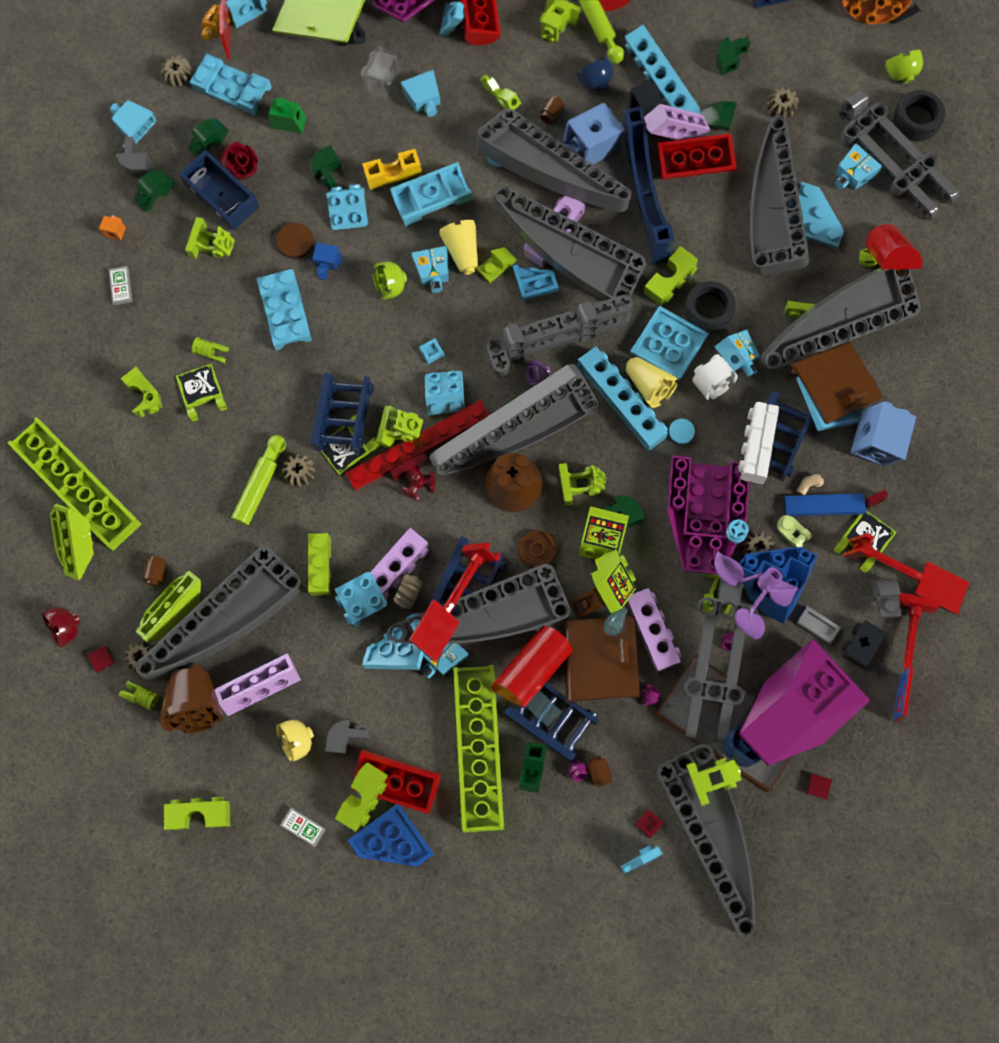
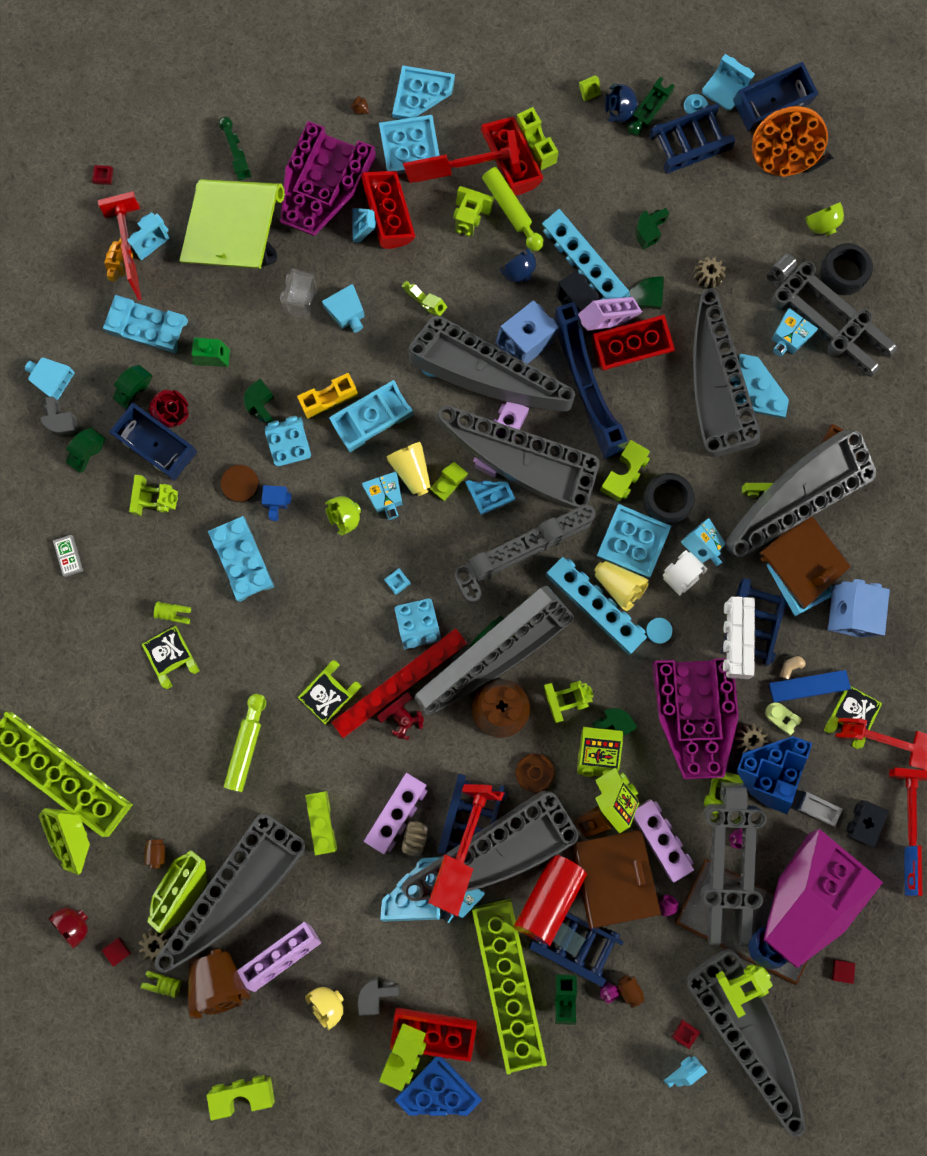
camera: 15 degrees left, 5 degrees up
orange plate [99,216,126,241] -> none
lime tile [121,367,163,417] -> none
dark tan gear [161,55,192,87] -> none
tile [280,808,326,847] -> none
dark tan gear [282,454,316,488] -> none
dark blue fence [310,373,374,455] -> none
medium azure bracket [335,572,387,628] -> none
lime tile [376,406,423,449] -> none
medium lavender brick [526,360,551,386] -> none
reddish brown brick [540,96,565,125] -> none
clear light blue cone [603,607,628,636] -> none
medium lavender plant [714,551,798,639] -> none
medium azure wheel [726,520,749,543] -> none
lime tile [859,249,877,268] -> none
dark red tile [865,489,888,509] -> none
red brick [866,224,923,270] -> none
dark grey brick [871,578,901,618] -> none

